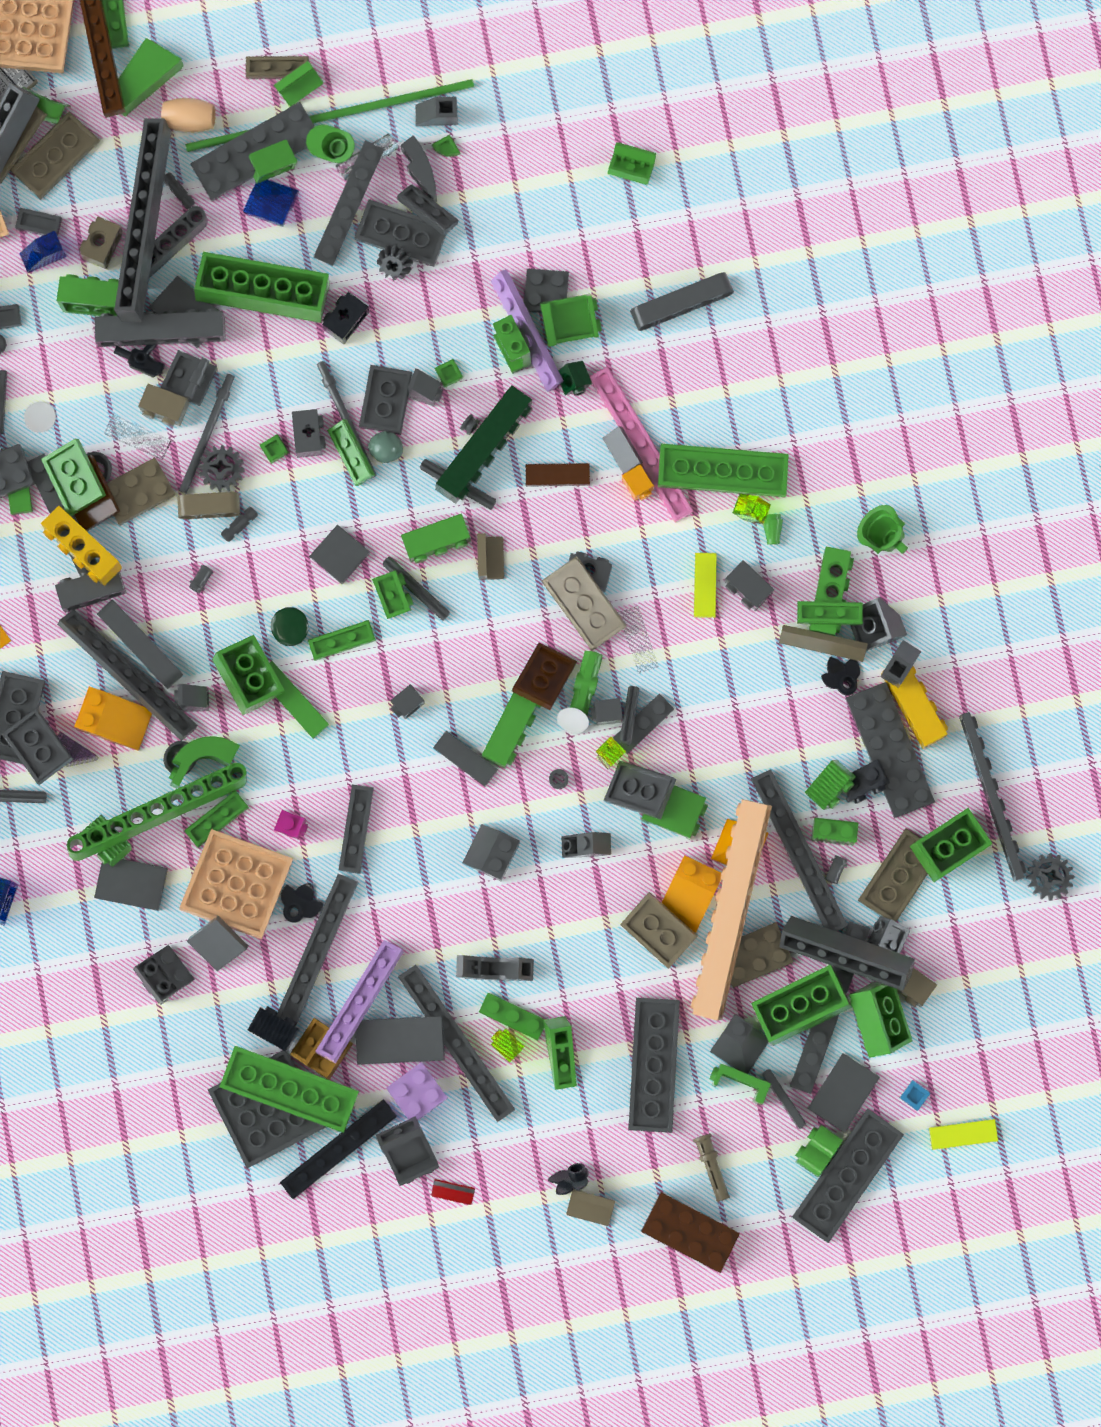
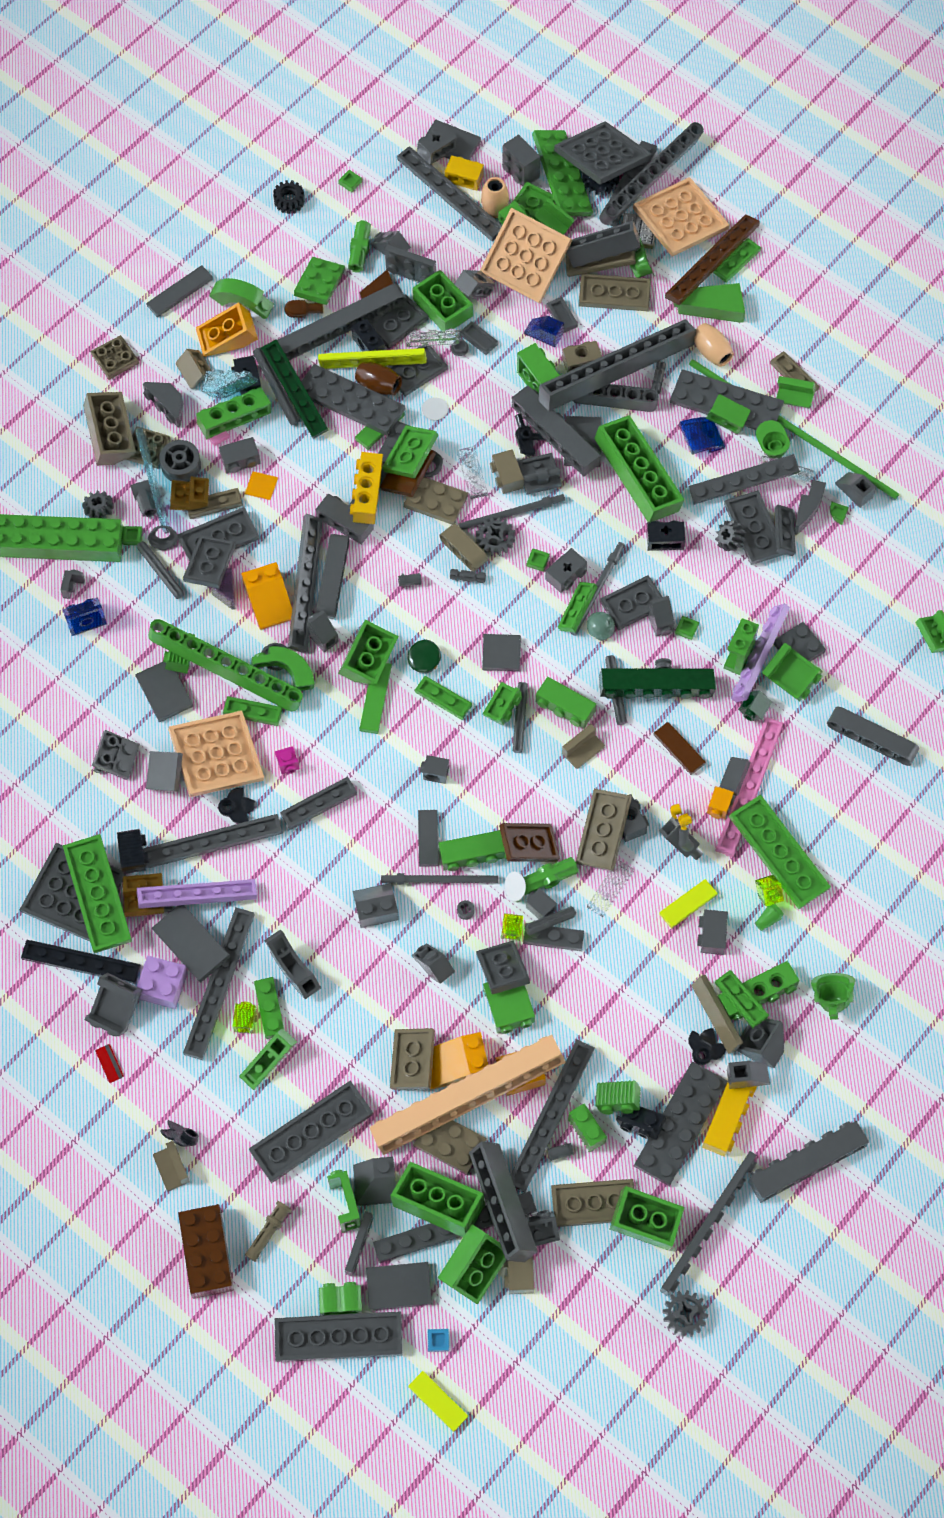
camera: 50 degrees right, 15 degrees down
none -> dark grey bar [381,873,498,885]
none -> dark grey torso [659,804,703,860]
none -> dark grey brick [748,1120,869,1203]

